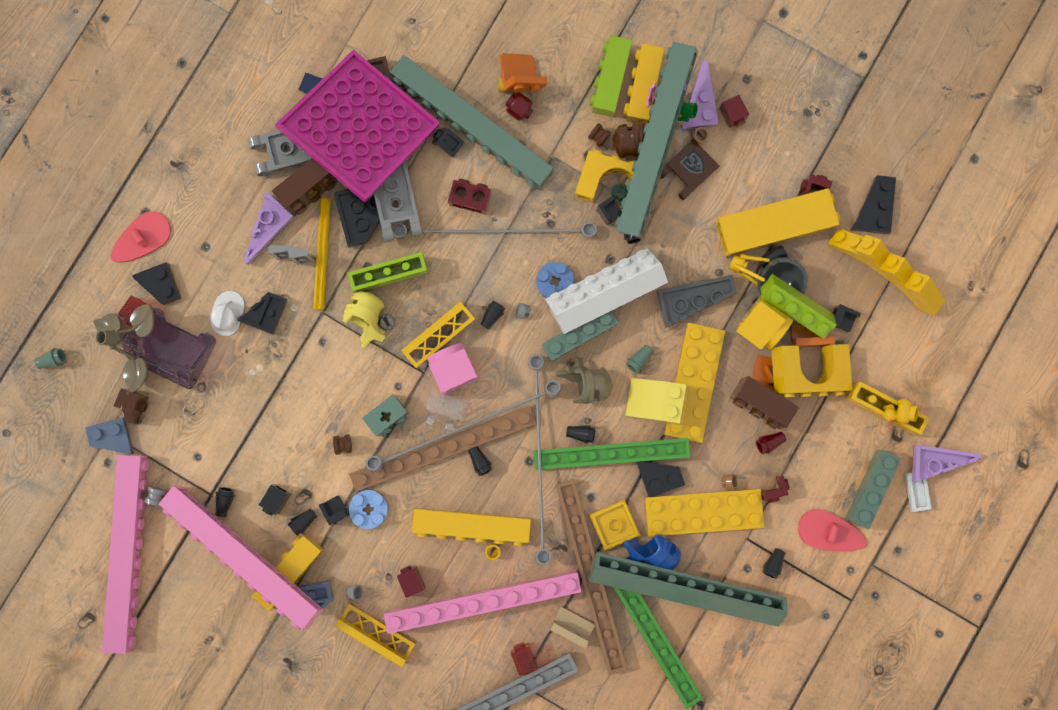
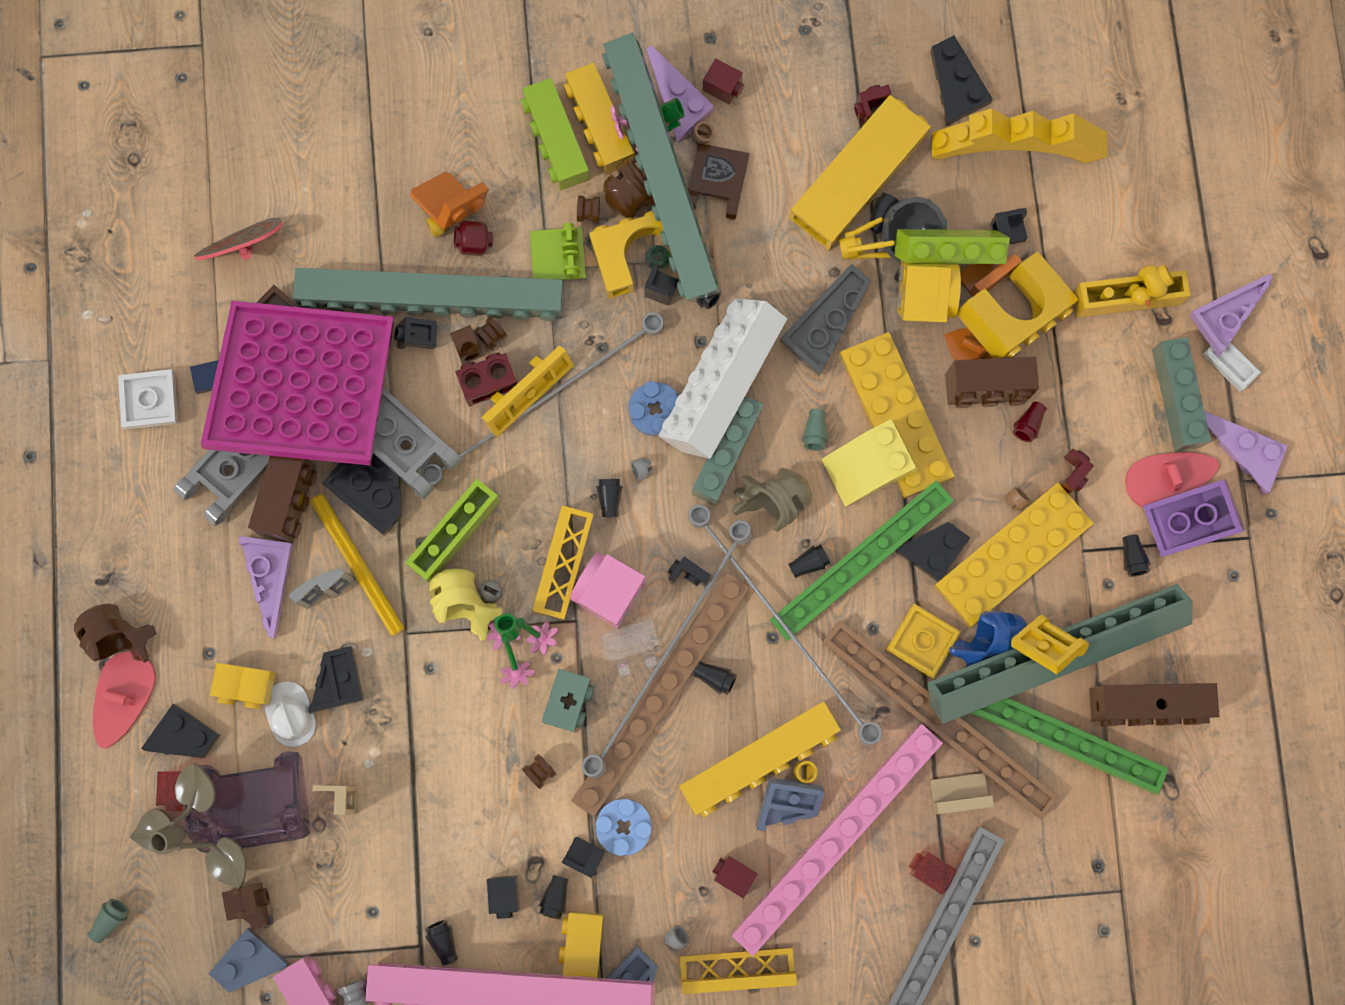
camera: 40 degrees left, 5 degrees down
none -> reddish brown piece [74,603,157,663]
none -> white plate [118,369,179,430]
none -> shield [194,218,283,260]
none -> yellow brick [210,663,276,709]
none -> tan panel [312,785,357,815]
none -> reddish brown leg [450,325,484,365]
none -> reddish brown wheel [474,316,507,350]
none -> yellow hinge [481,345,574,437]
none -> plant [486,613,558,689]
none -> lime hinge [530,223,586,280]
none -> black bracket [667,557,711,587]
none -> sand blue wing [756,777,825,831]
none -> yellow plate [1011,615,1089,674]
none -> reddish brown brick [1089,683,1220,727]
none -> medium lavender slope [1143,479,1245,557]
none -> lavender wing [1204,411,1287,494]

